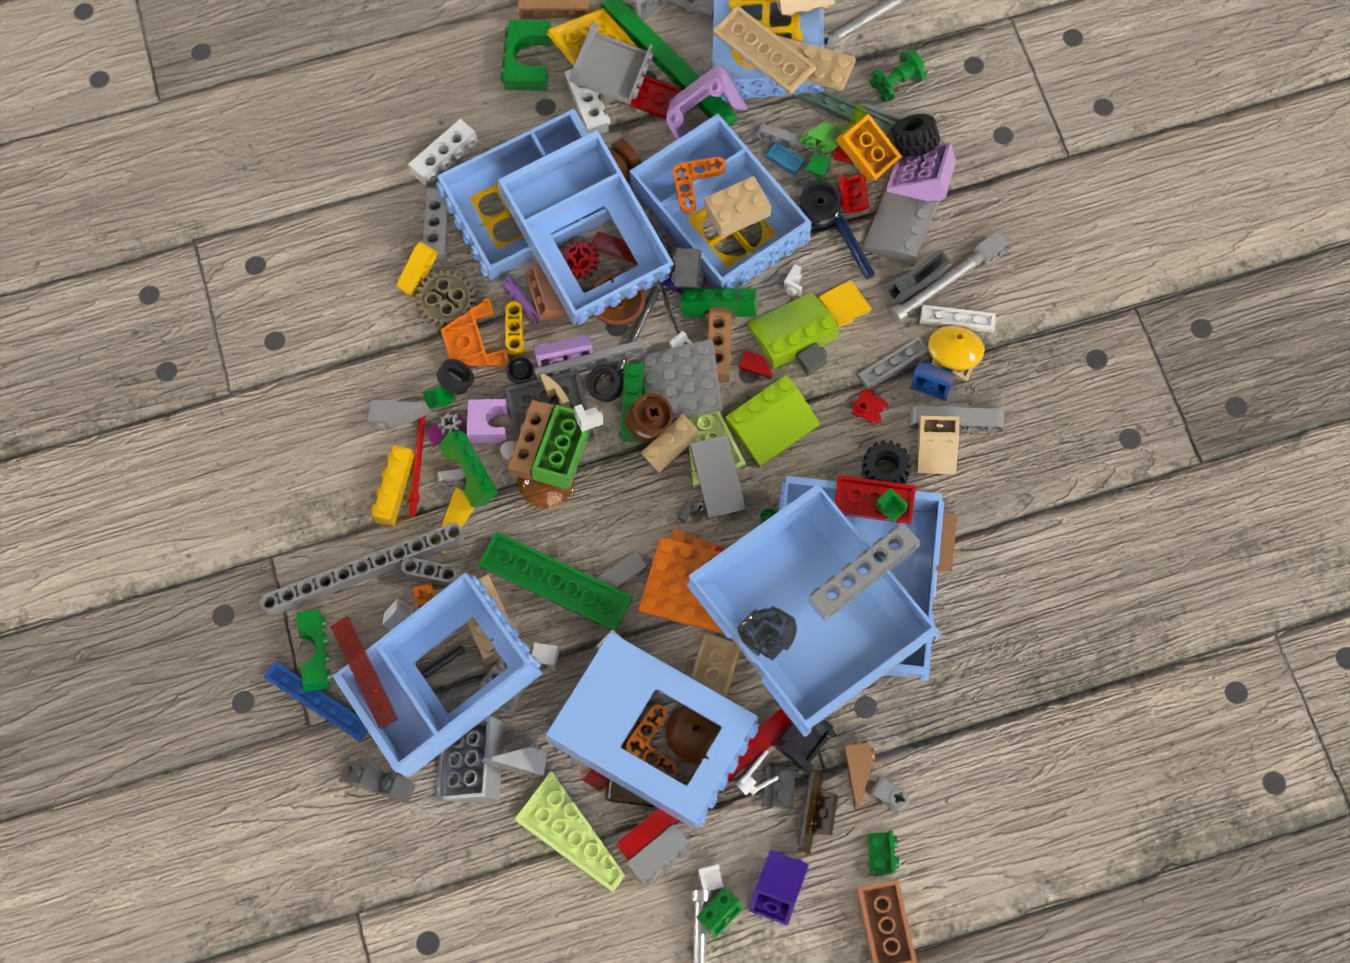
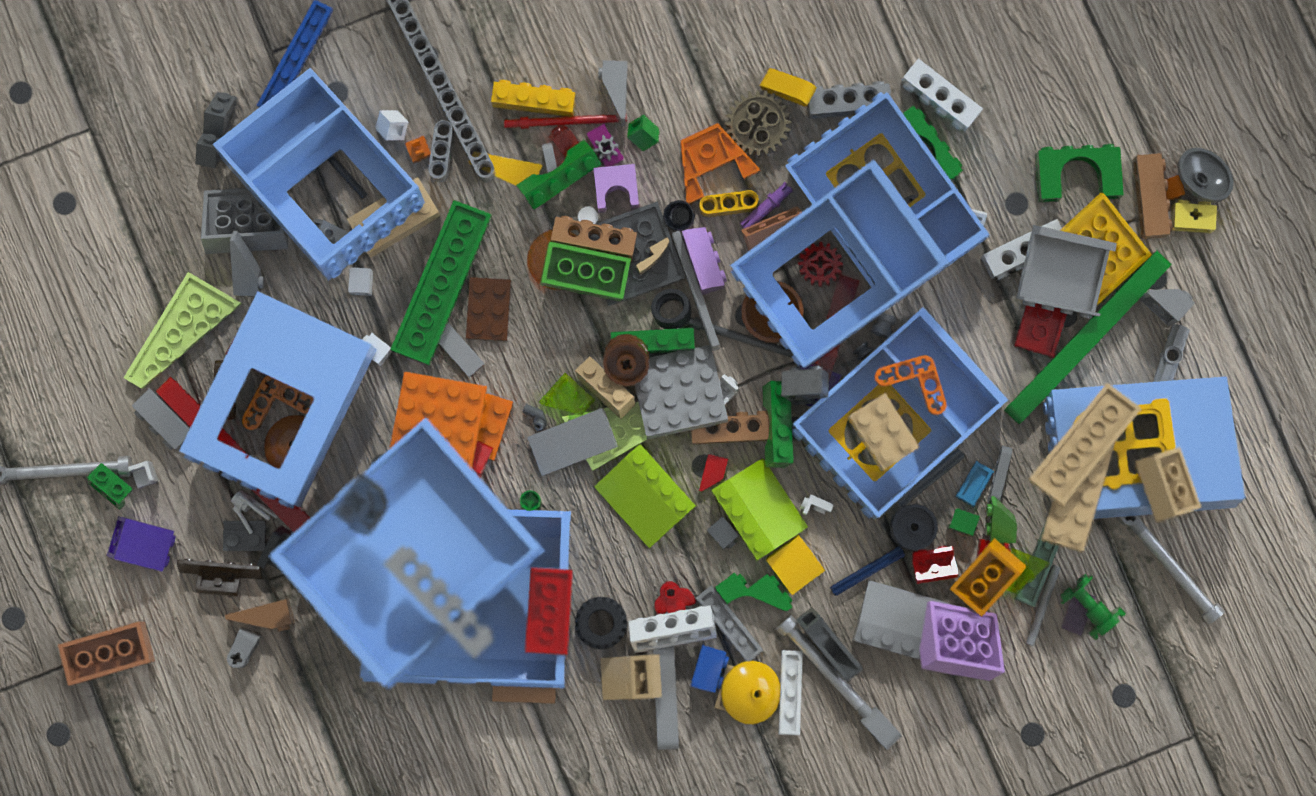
camera: 80 degrees right, 15 degrees up
green arch [296,609,332,692] -> none
clear red tile [330,616,399,729] -> none
black tyre [436,359,475,395] -> none
white panel [574,404,603,432] -> none
reddish brown wheel [607,138,642,181] -> none
lavender windscreen [666,66,748,140] -> none
tan tile [691,633,741,698] -> none
green bracket [867,830,899,876] -> none
green panel [875,488,908,523] -> none
black tyre [891,113,940,157] -> none
none -> reddish brown plate [466,277,511,342]
none -> clear neon green wing [539,373,595,415]
none -> clear red bracket [548,125,579,159]
none -> white brick [628,606,717,653]
none -> green arch [715,572,793,611]
none -> clear purple plate [1061,595,1096,636]

